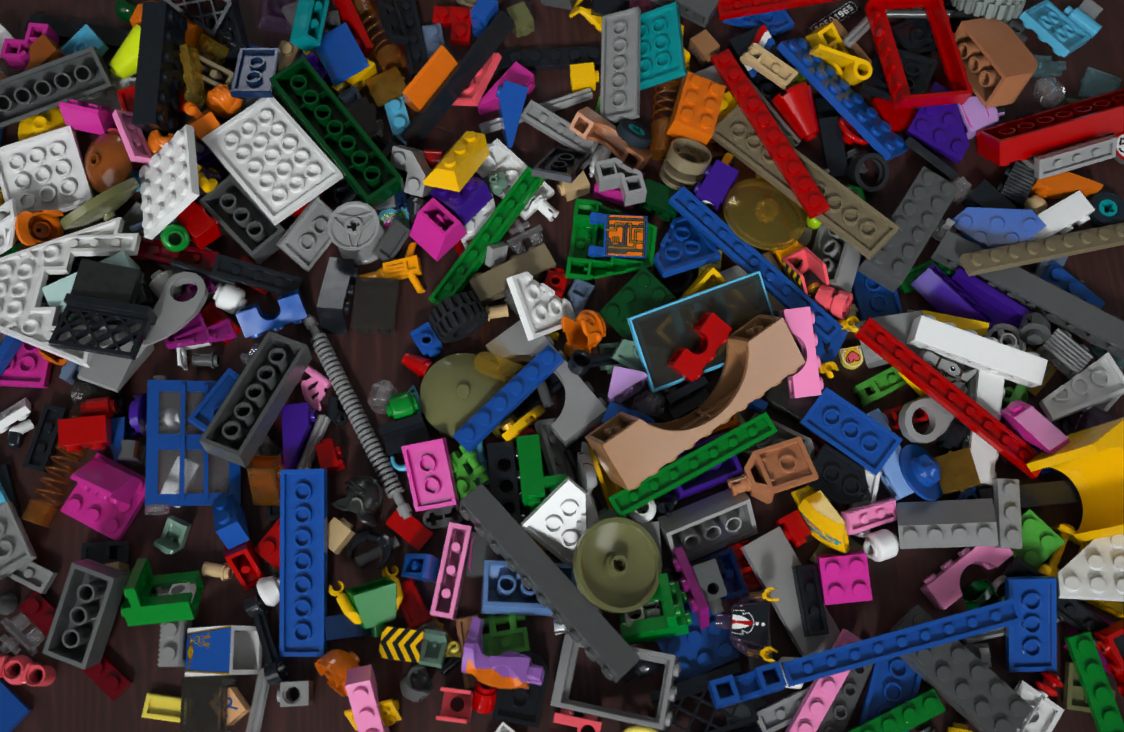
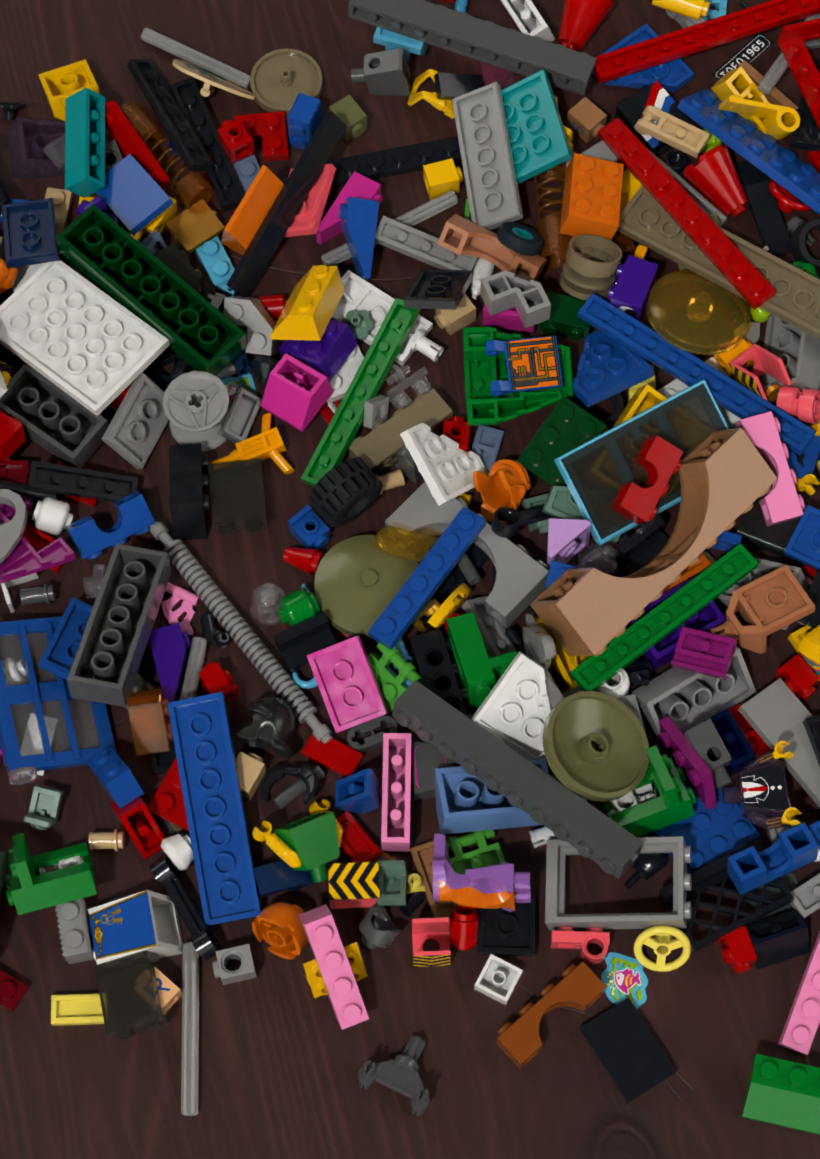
camera: 10 degrees left, 5 degrees down
none -> red brick [217,119,255,163]
none -> magenta plate [671,626,737,680]

